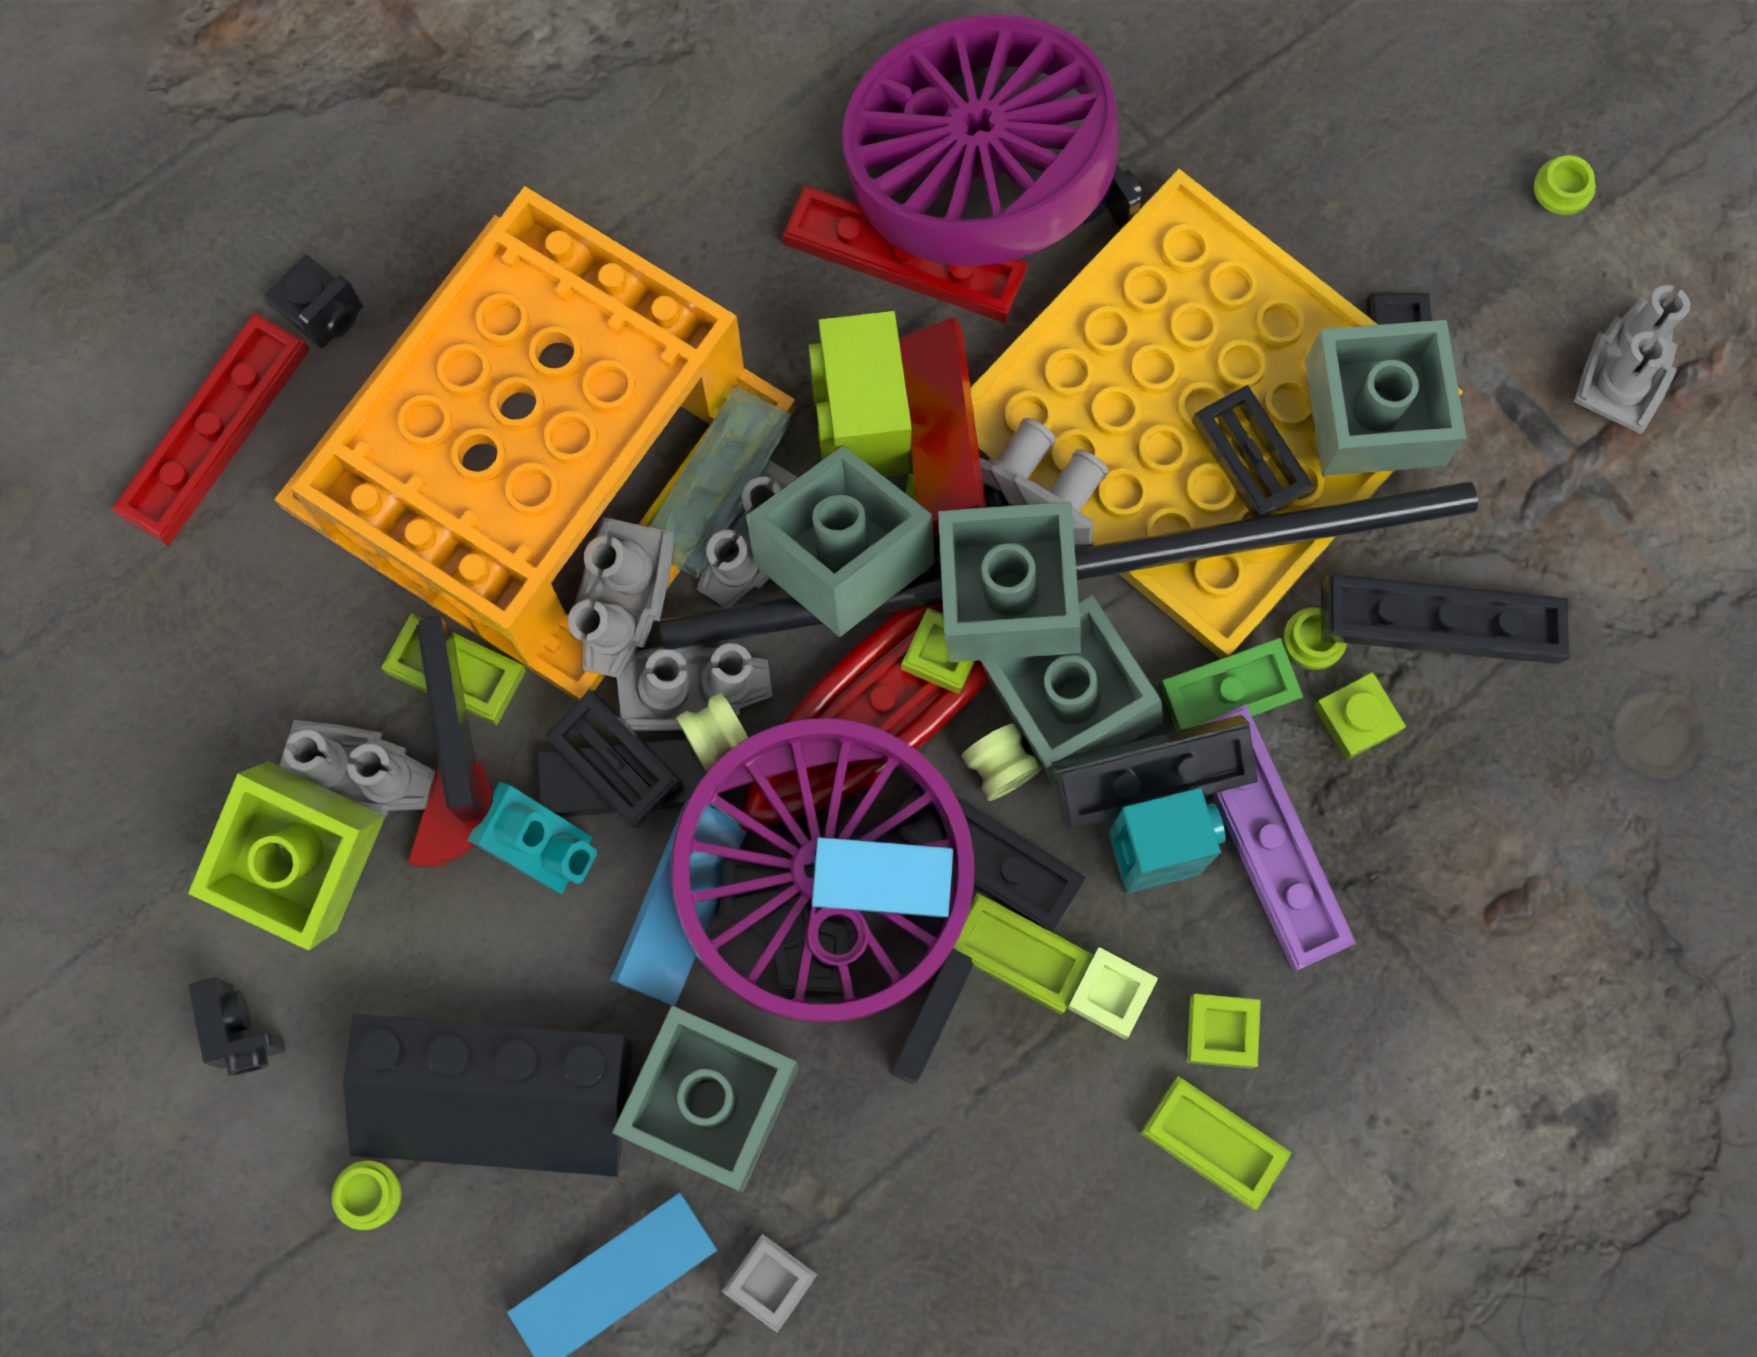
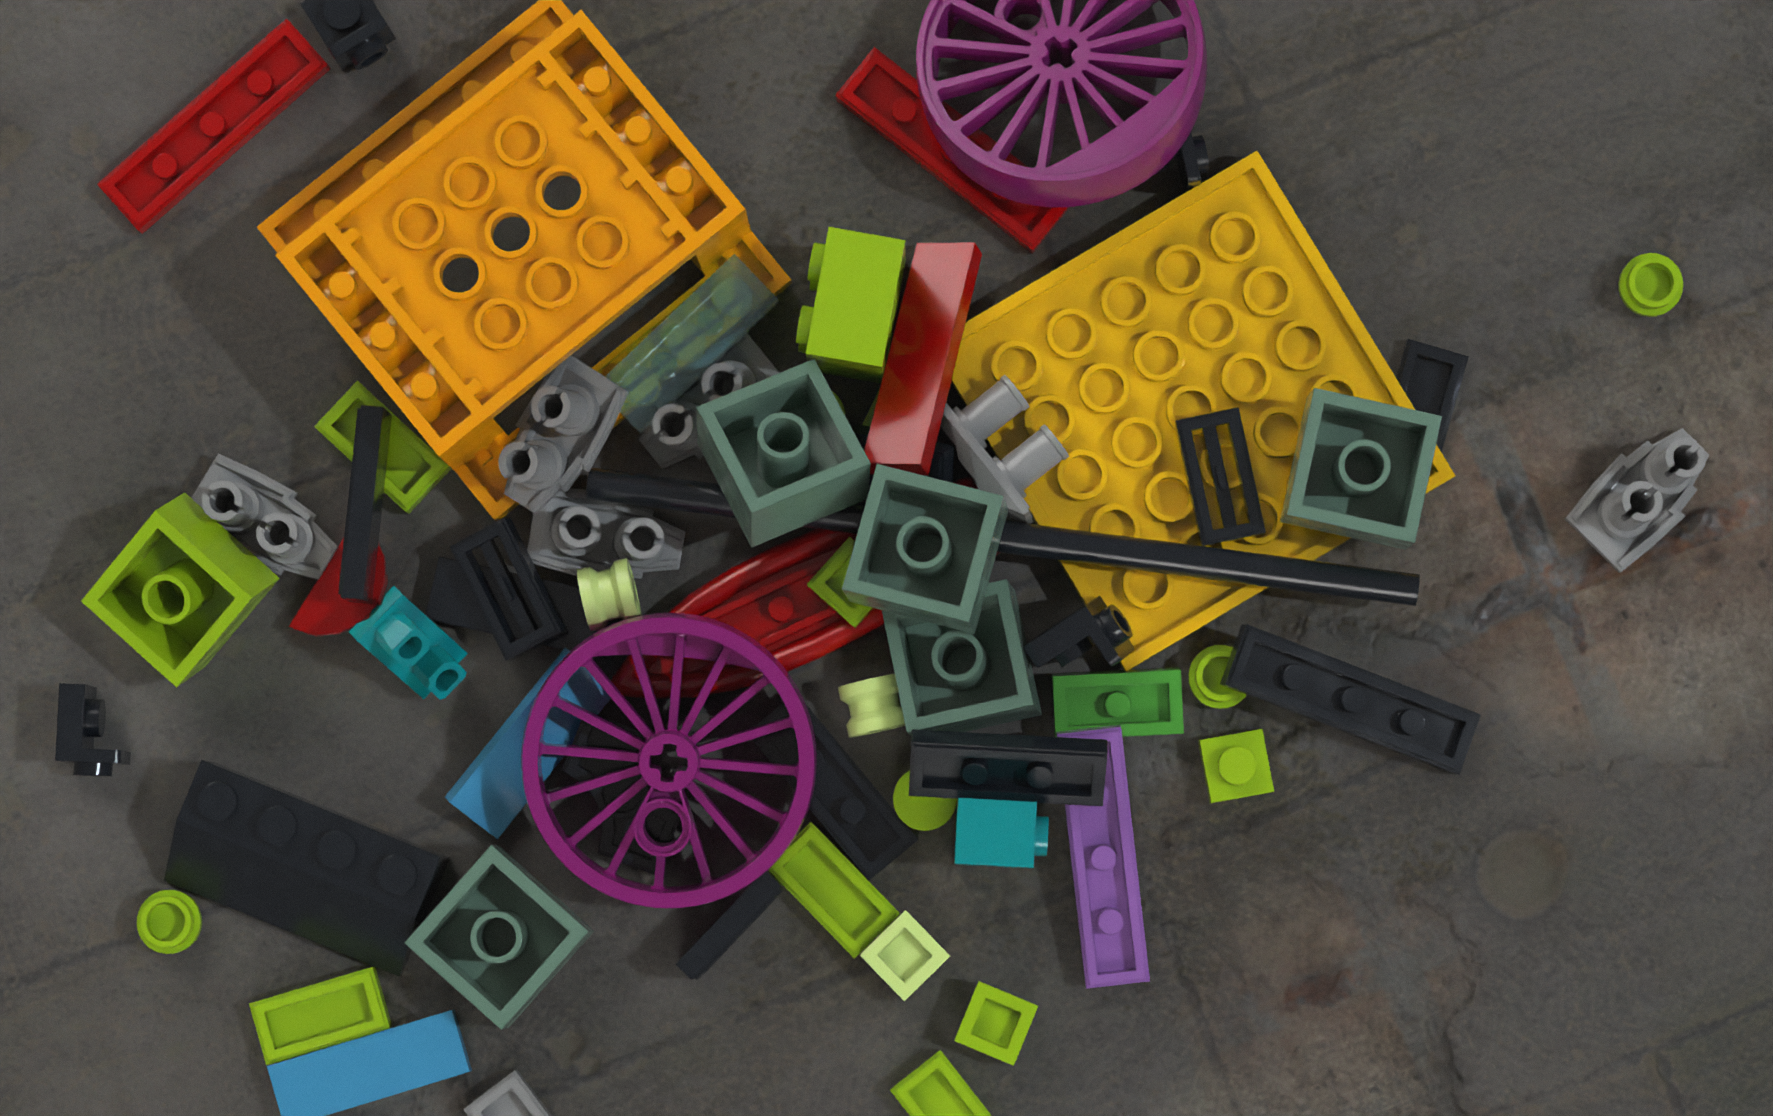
camera: 25 degrees right, 10 degrees up
medium azure tile [812,838,953,917] -> none
none -> lime tile [249,966,393,1066]
none -> lime tile [893,771,957,831]
none -> black bracket [1024,596,1134,668]

